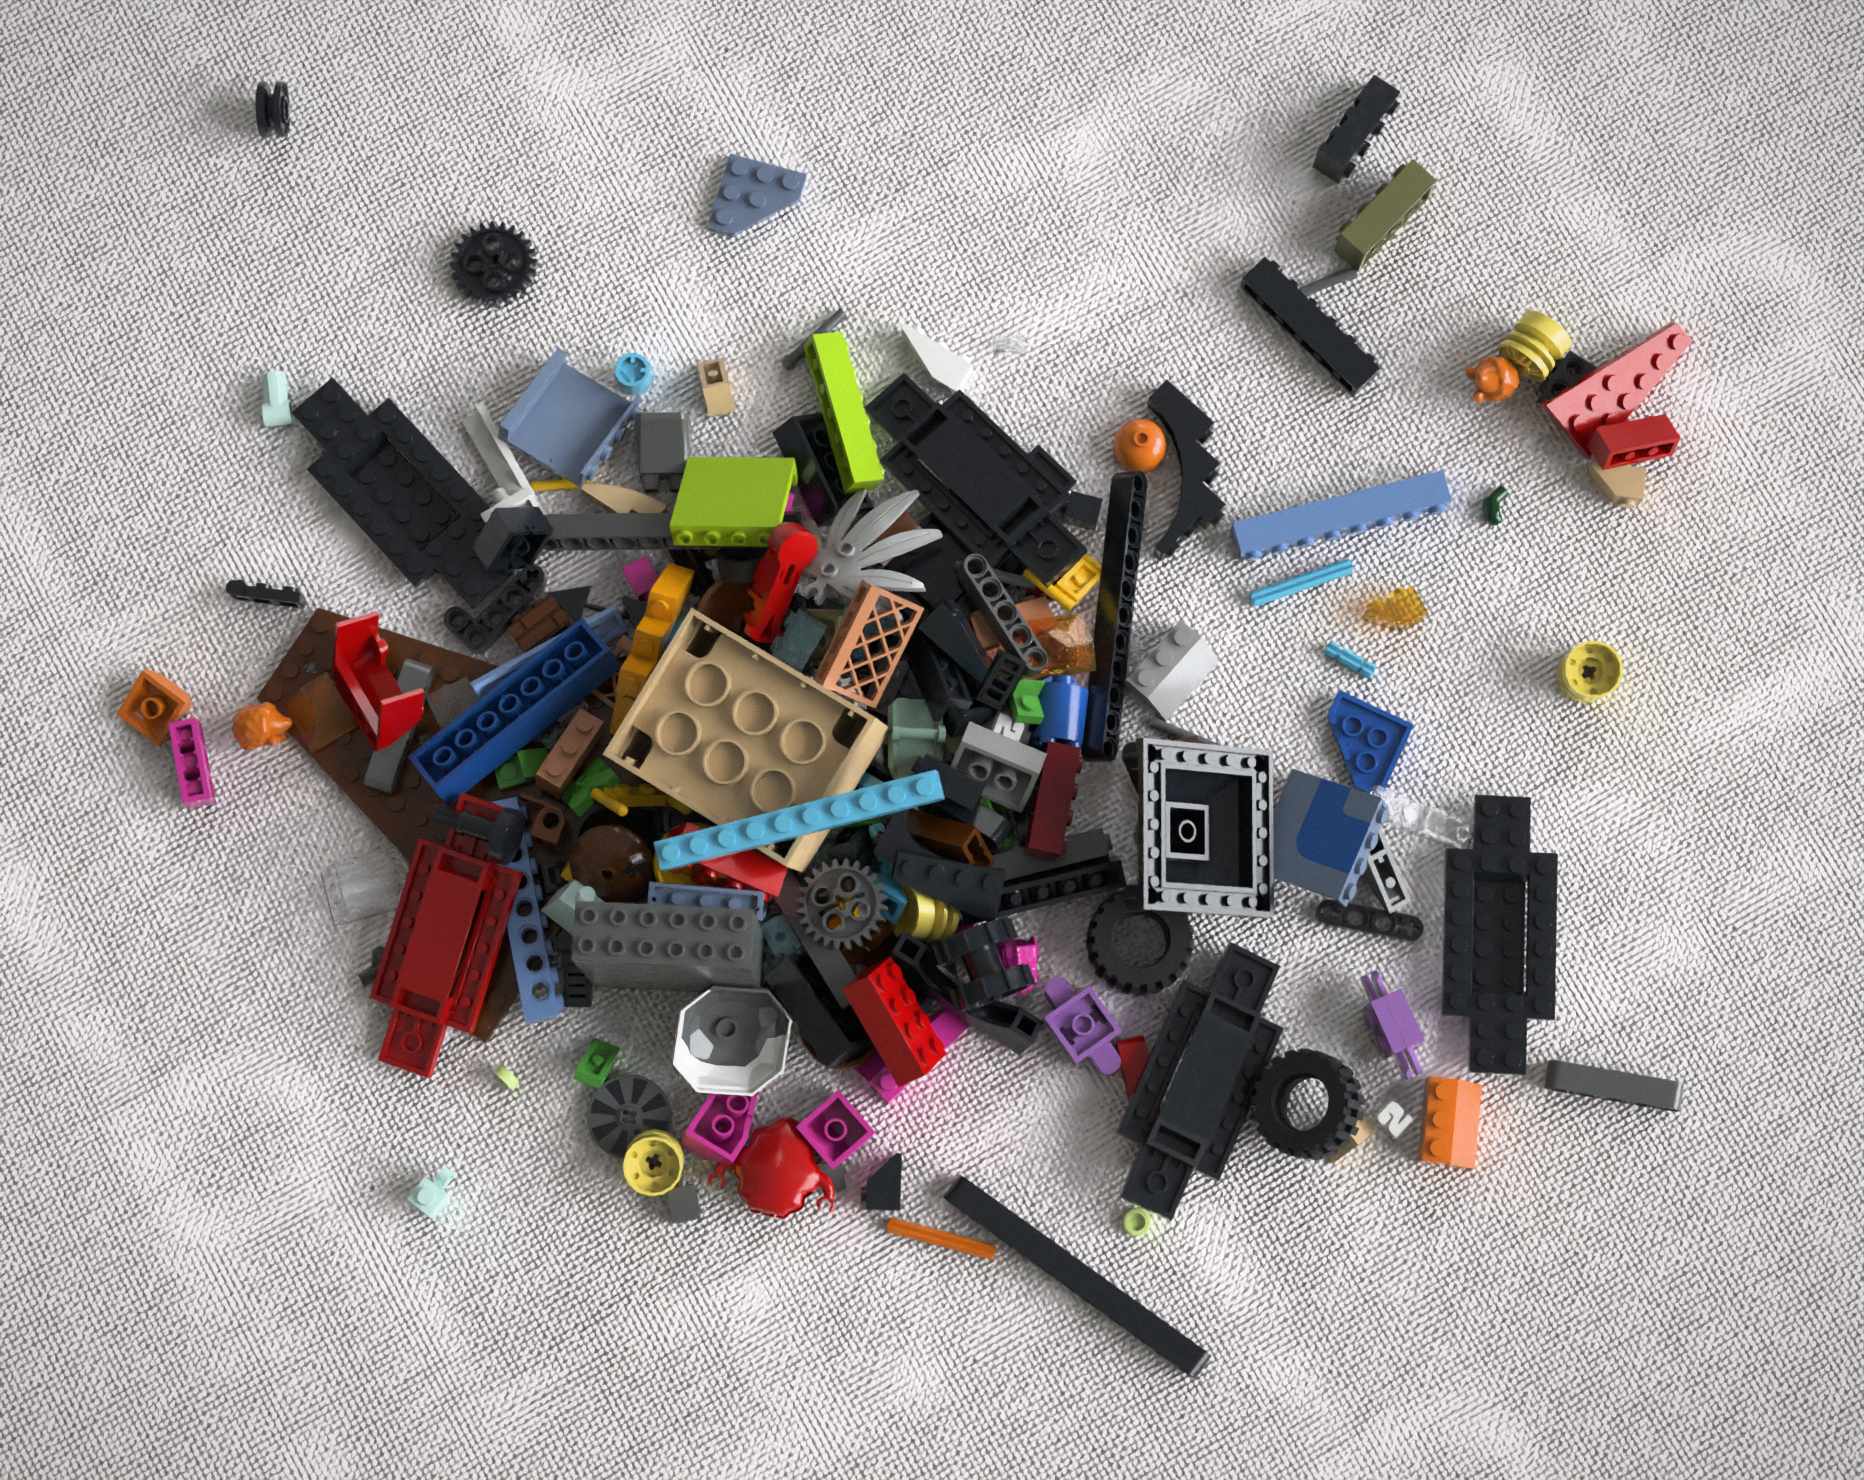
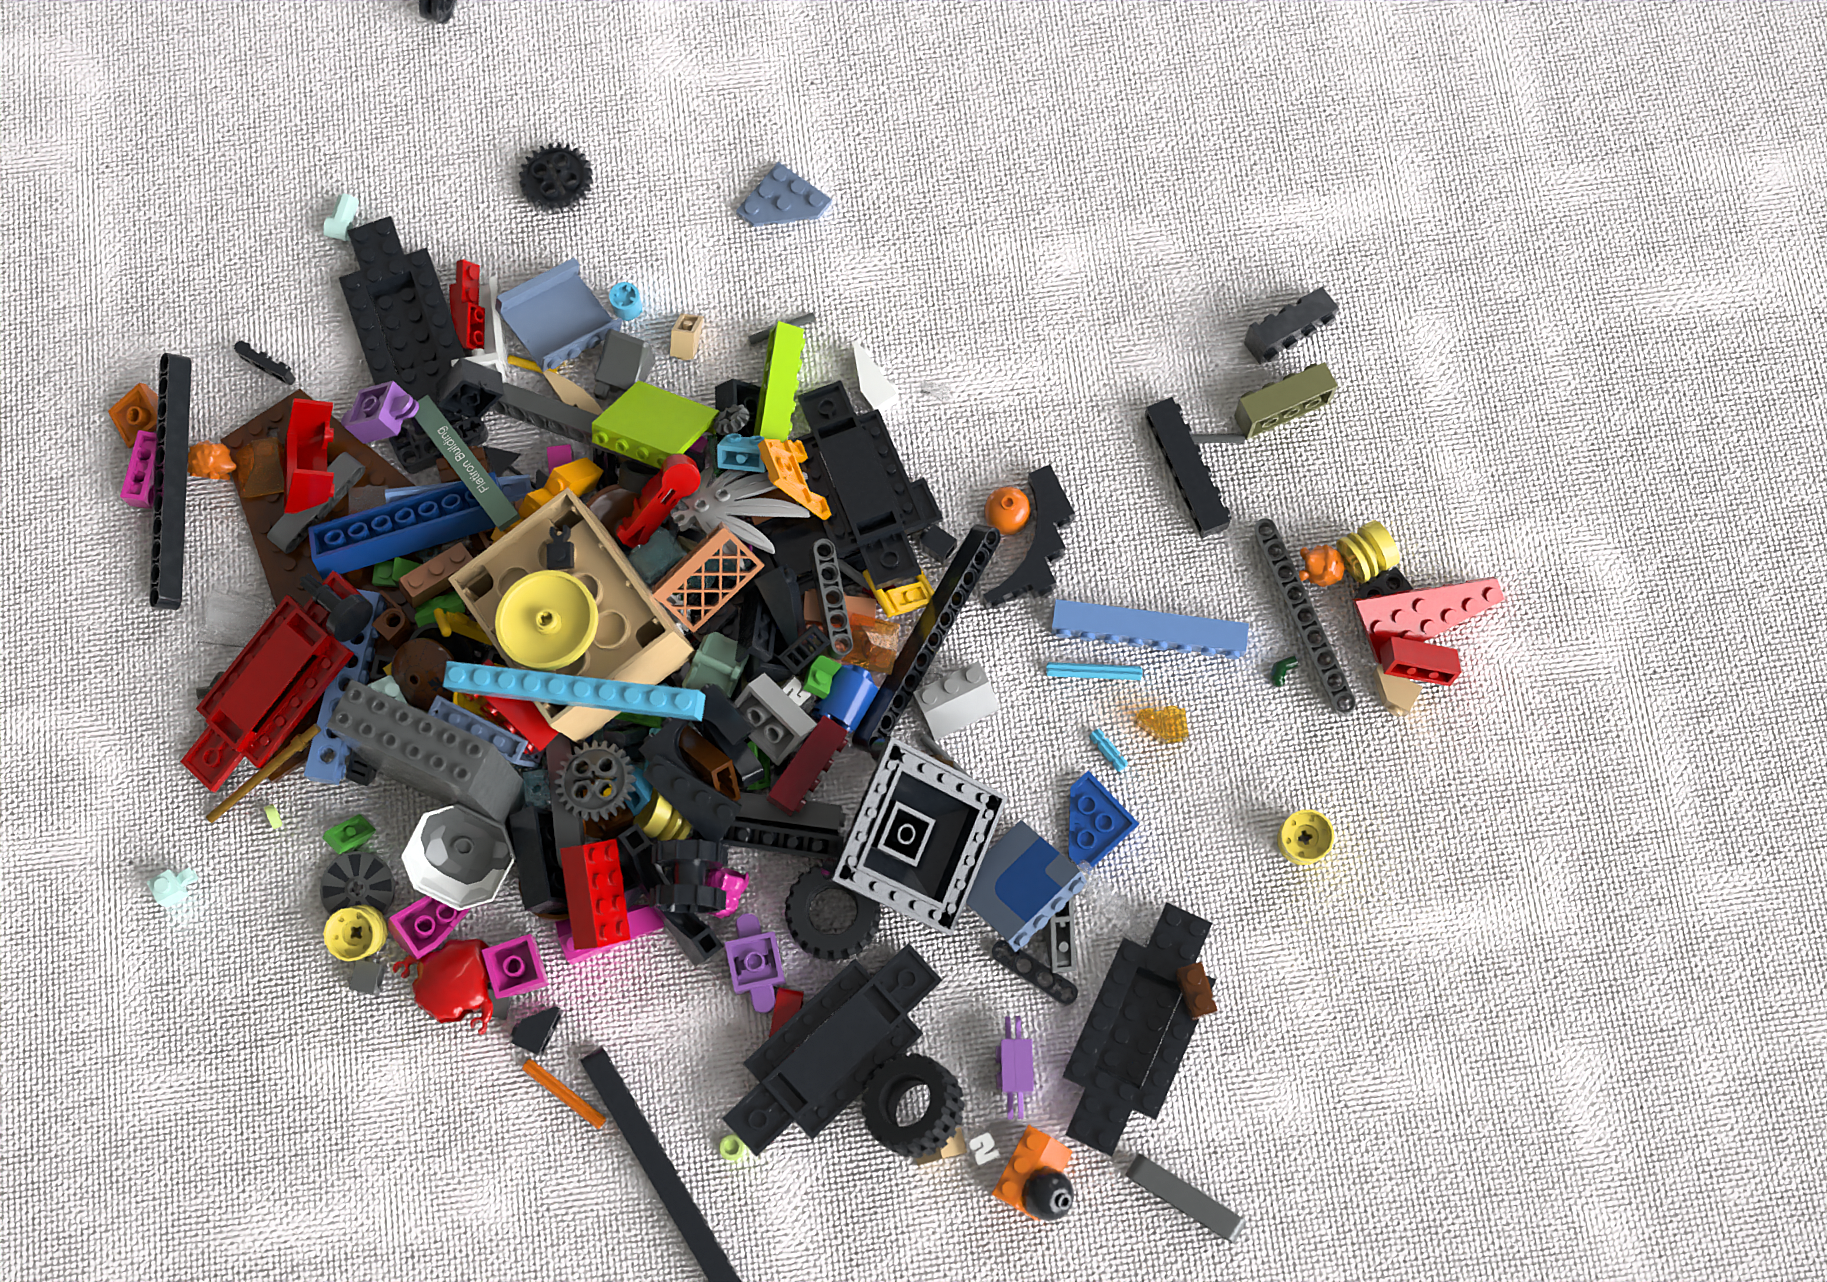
camera: 25 degrees right, 5 degrees down
none -> black beam [149,353,192,610]
none -> pearl gold bar [206,724,321,823]
none -> medium lavender brick [341,381,419,444]
none -> sand green tile [414,395,521,532]
none -> red slope [449,259,485,350]
none -> light yellow dish [495,570,598,671]
none -> black plate [547,525,574,570]
none -> clear green tile [707,434,725,479]
none -> dark grey gear [713,404,749,435]
none -> medium azure brick [717,433,767,472]
none -> light orange wing [757,439,832,520]
none -> black cylinder [1022,1166,1075,1221]
none -> reddish brown brick [1175,962,1218,1021]
none -> dark grey beam [1254,518,1356,717]

